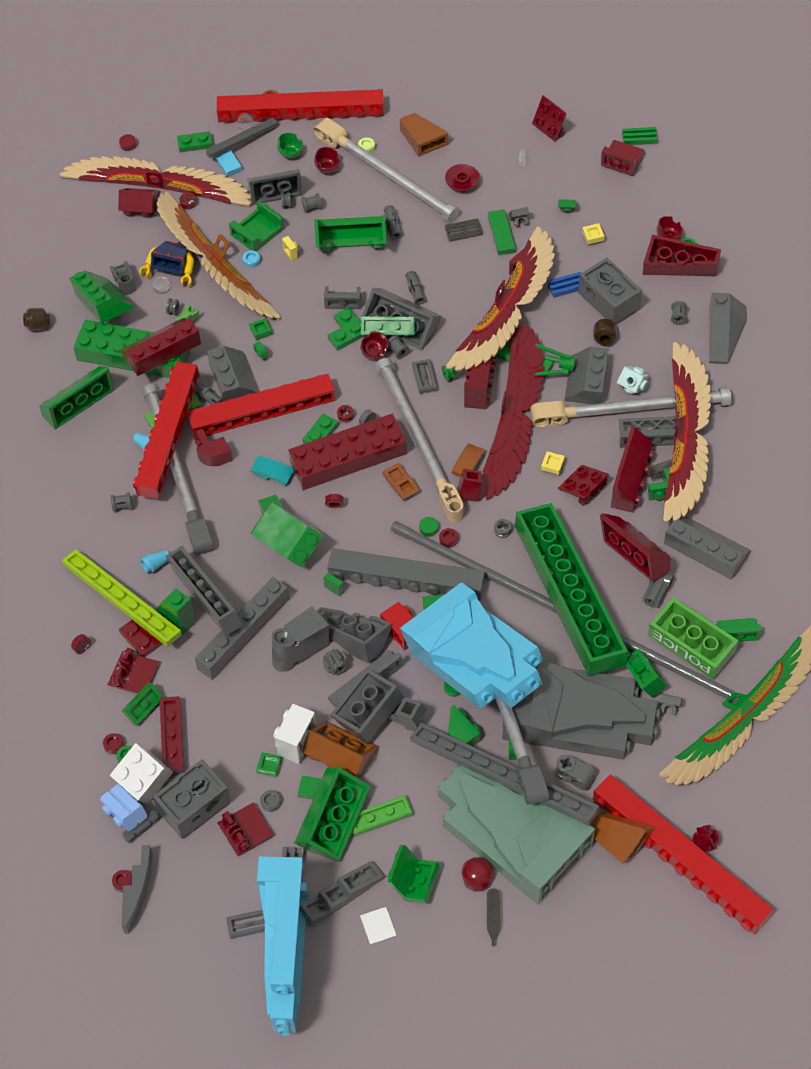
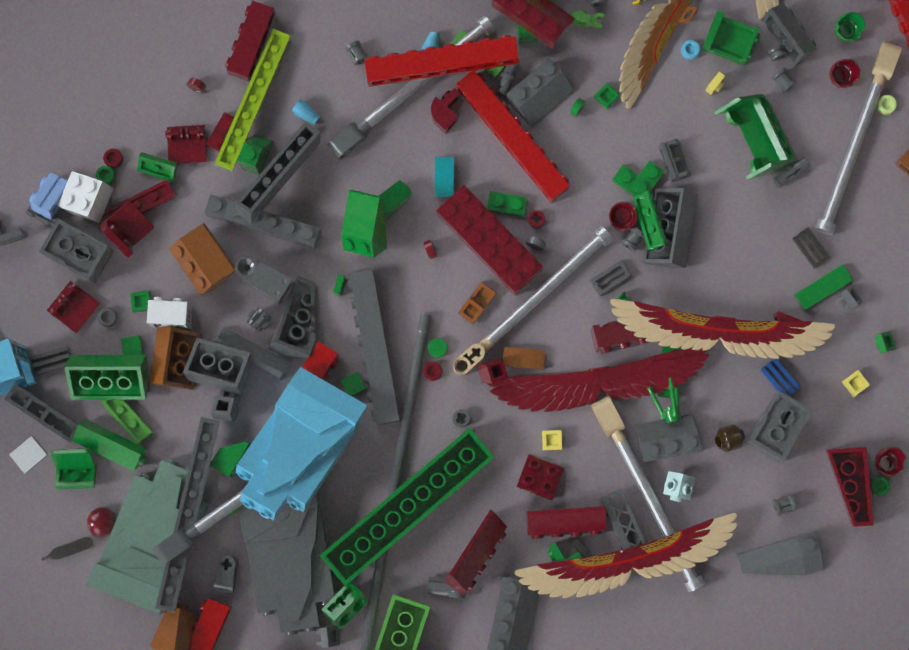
camera: 70 degrees right, 25 degrees up
dark grey pin [405,271,426,305] -> none
dark red dish [445,164,479,191] -> none
none -> green brick [72,419,147,471]
none -> dark red bracket [100,201,154,258]
none -> dark orange slope [169,223,236,295]
none -> dark red brick [225,0,275,82]

